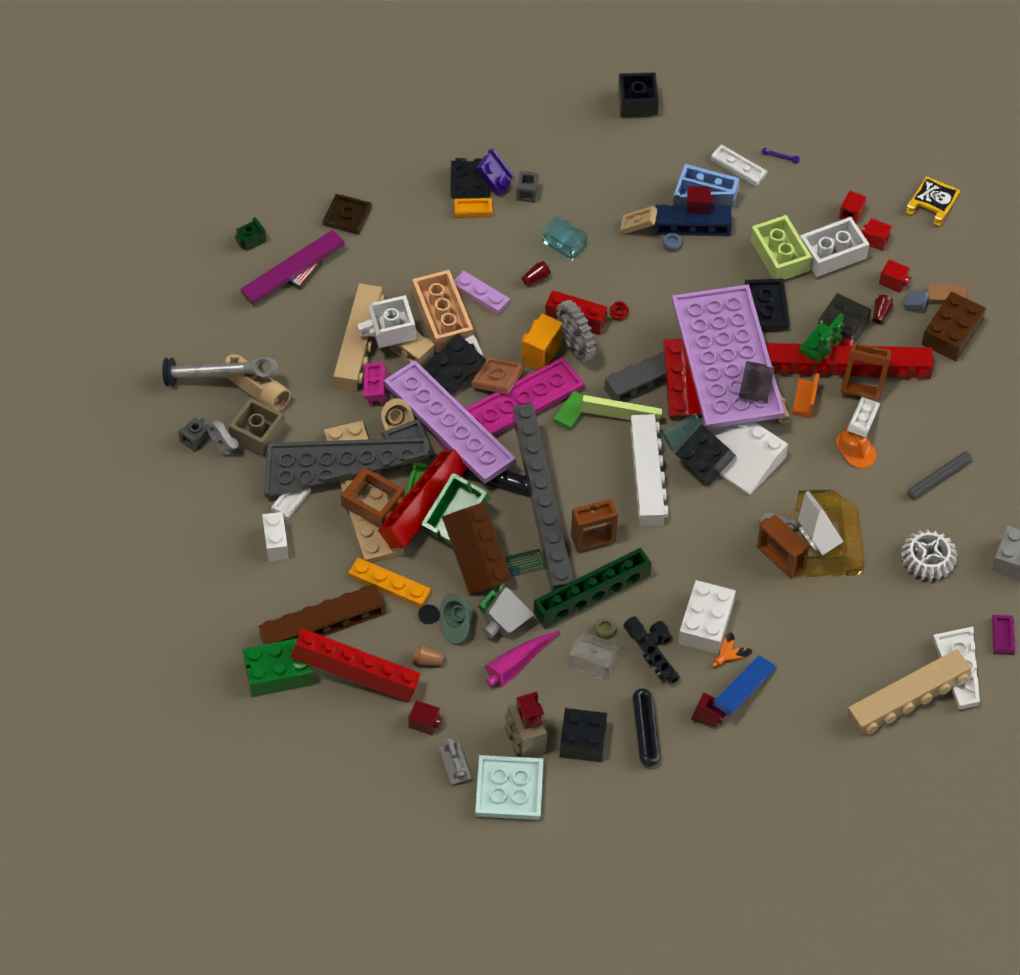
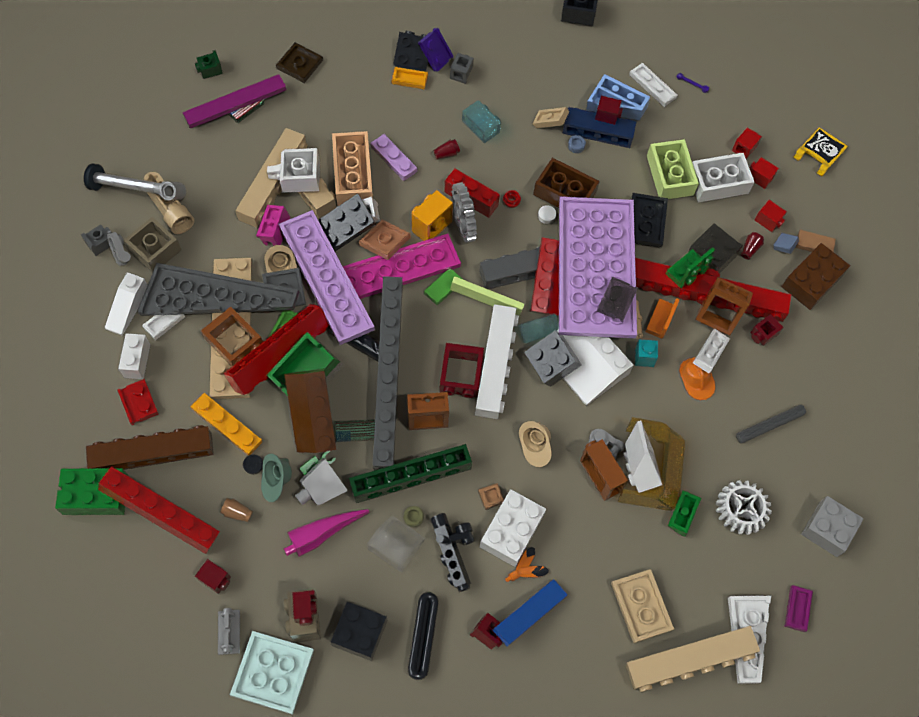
camera: 10 degrees right, 10 degrees up
none -> white slope [105,272,148,336]
none -> red plate [117,379,159,425]
none -> dark red window [439,343,484,398]
none -> medium nougat tile [478,483,504,510]
none -> tan piece [519,421,552,467]
none -> reddish brown brick [533,157,600,208]
none -> white tile [538,205,556,224]
none -> tan plate [611,569,674,643]
none -> teal brick [635,339,658,367]
none -> green slope [668,490,701,537]
none -> dark red brick [750,314,784,346]

